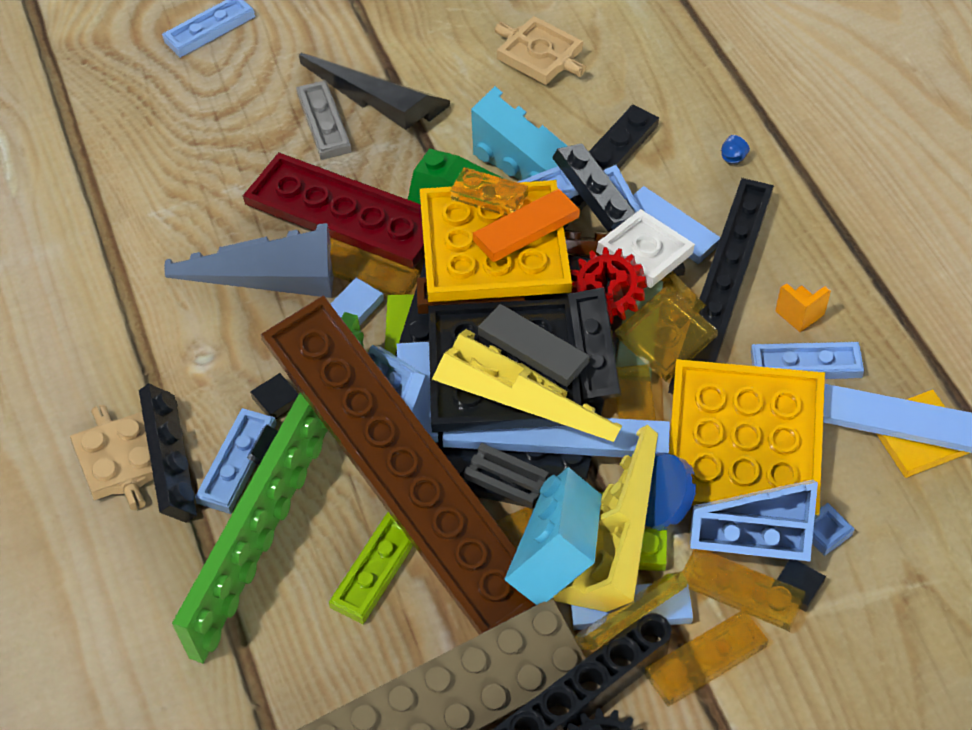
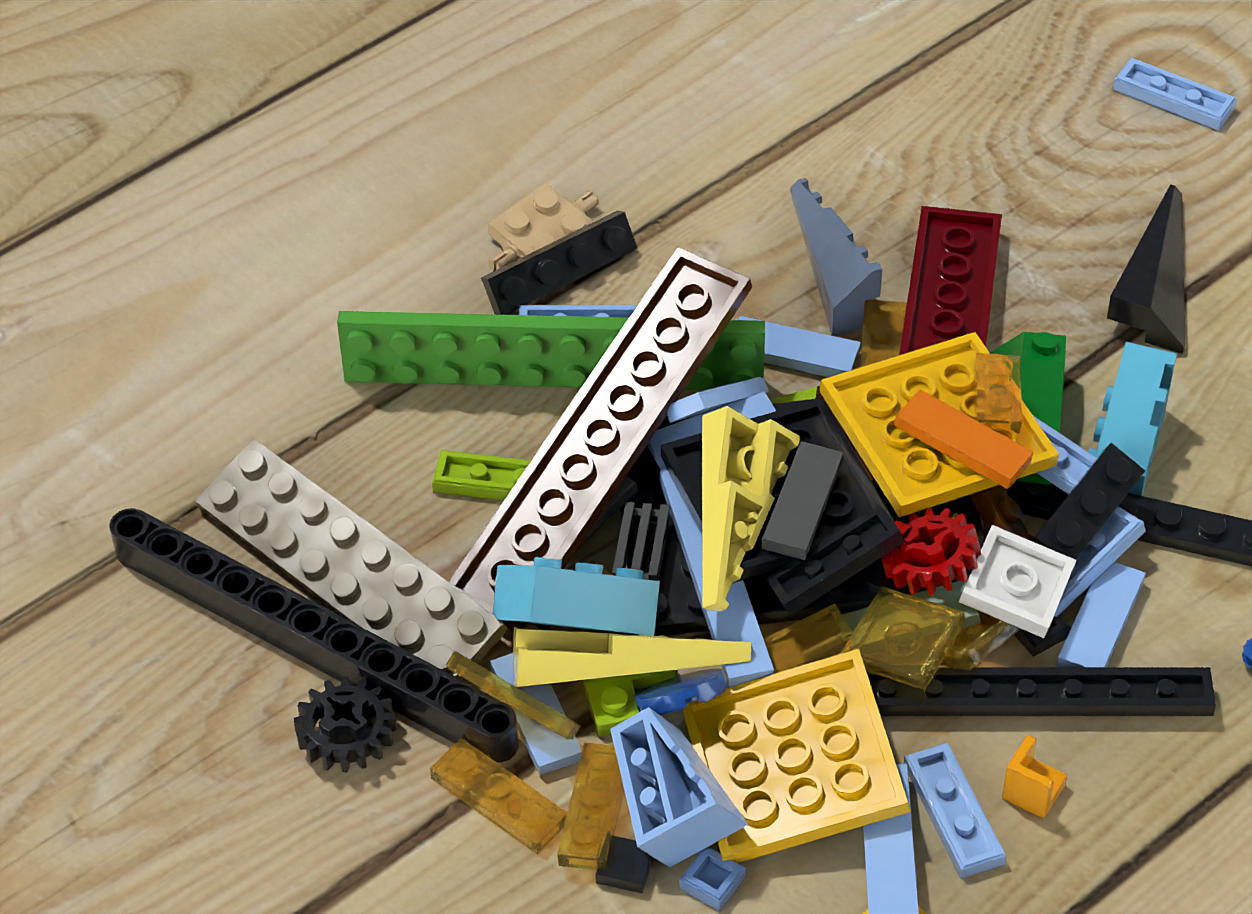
camera: 70 degrees right, 5 degrees down
light grey tile [296,80,352,160] -> none

